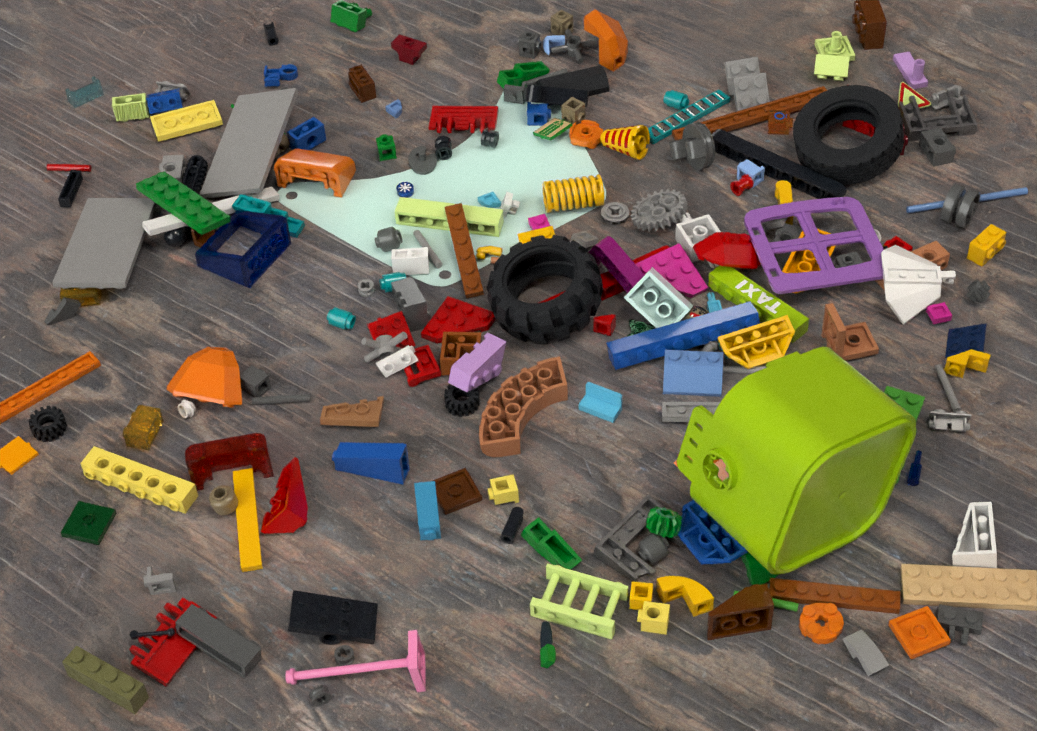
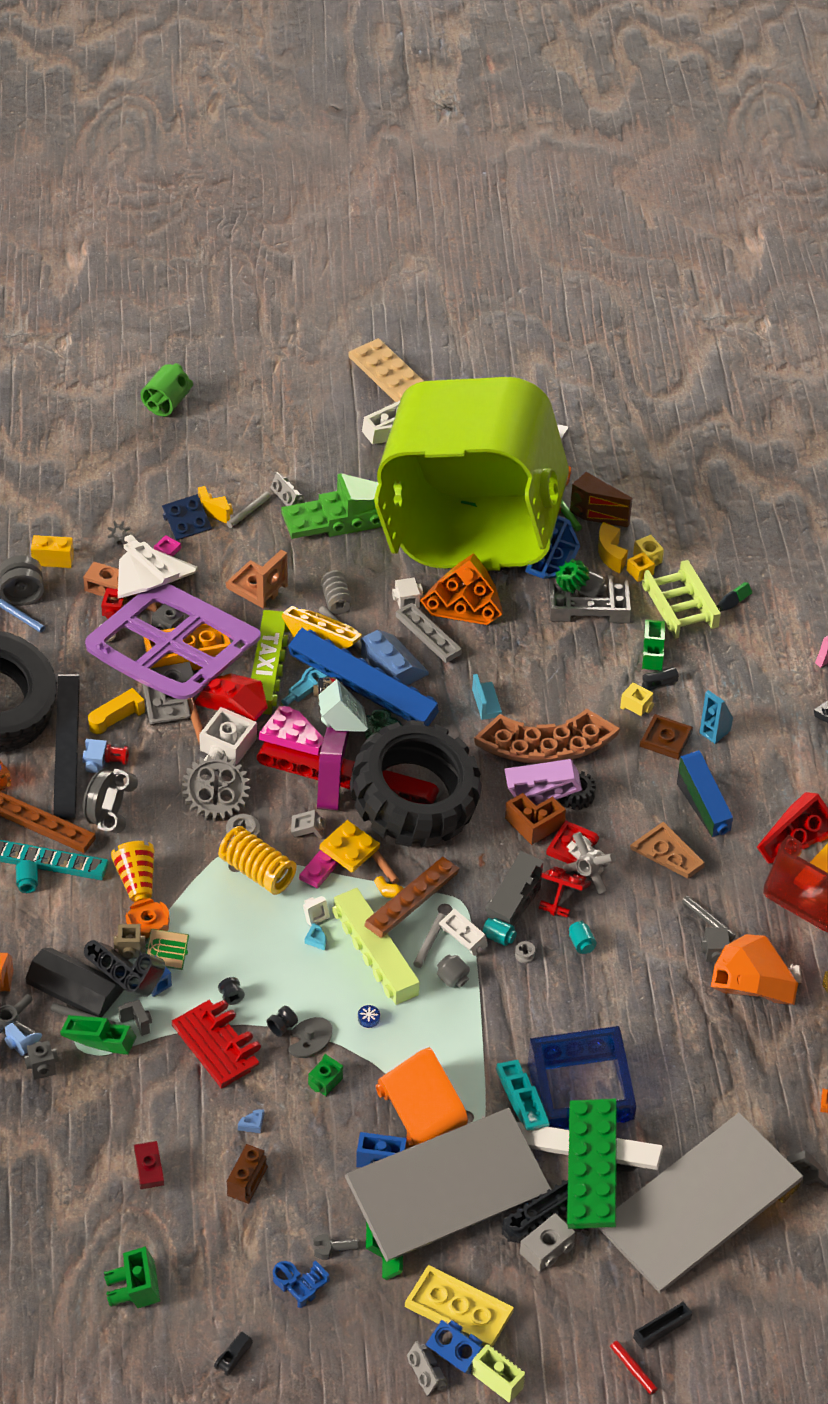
camera: 135 degrees left, 0 degrees up
red plate [421,296,496,344] -> none

